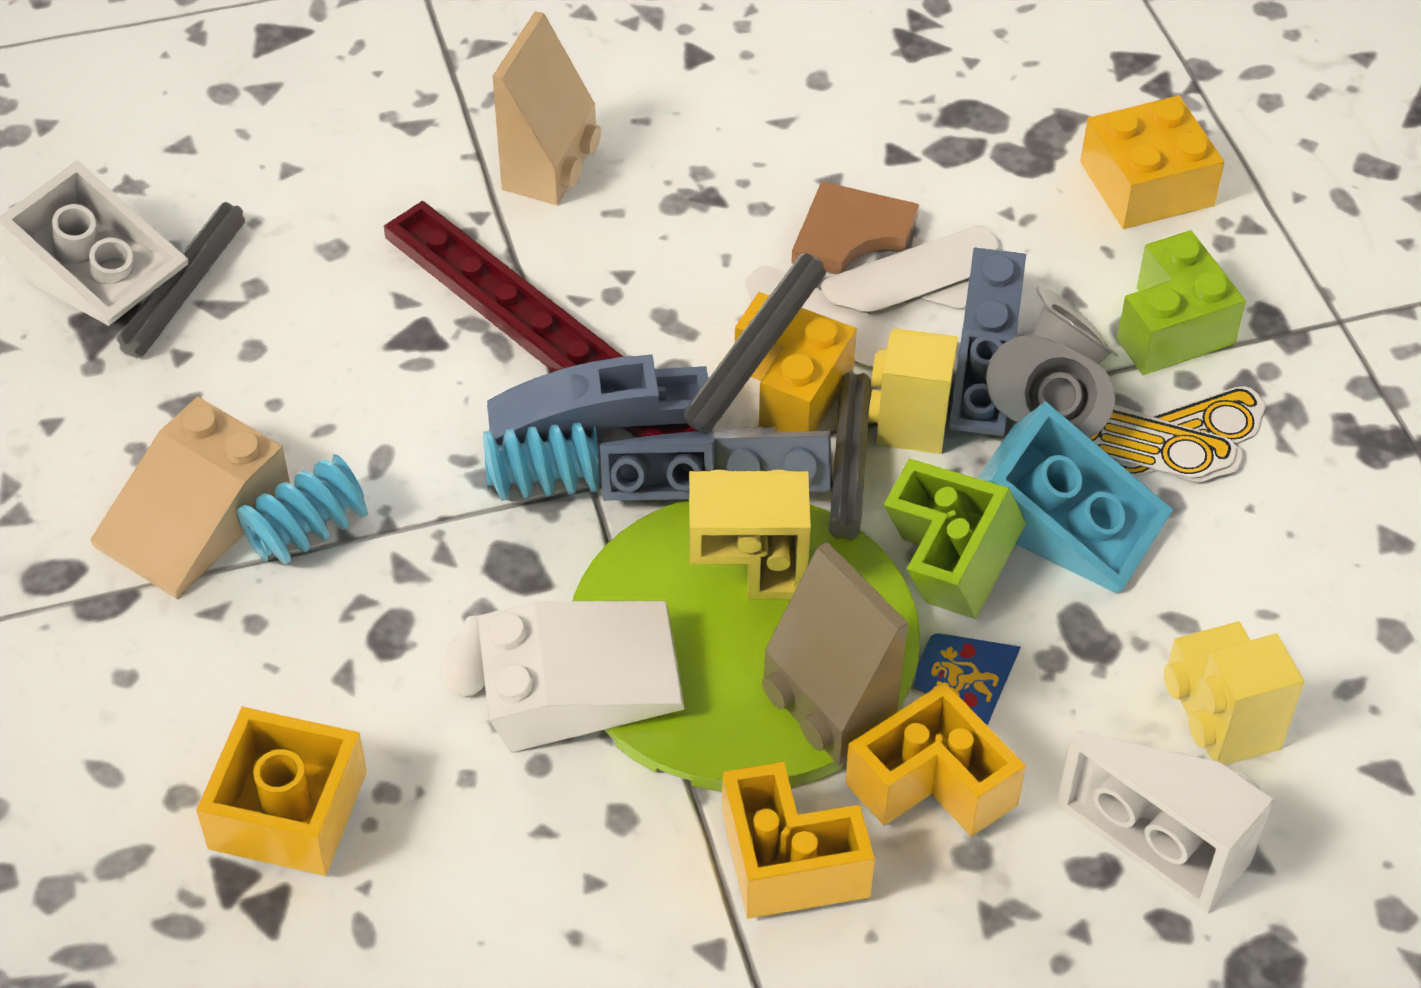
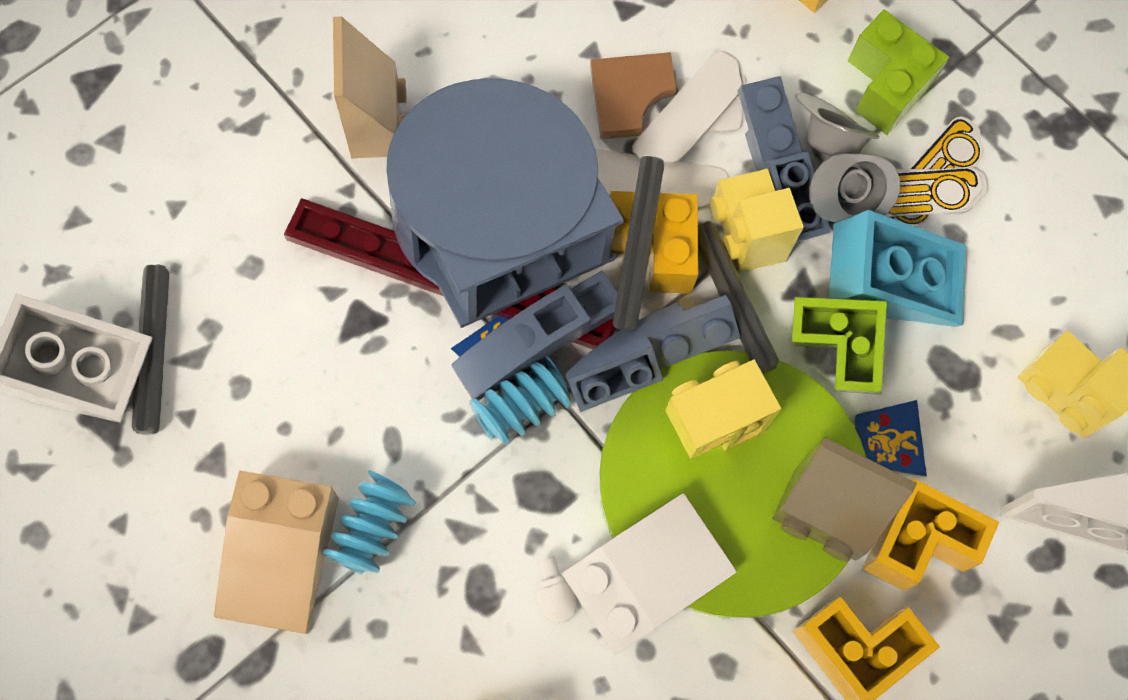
camera: 30 degrees left, 20 degrees up
none -> sand blue brick [386,78,624,328]

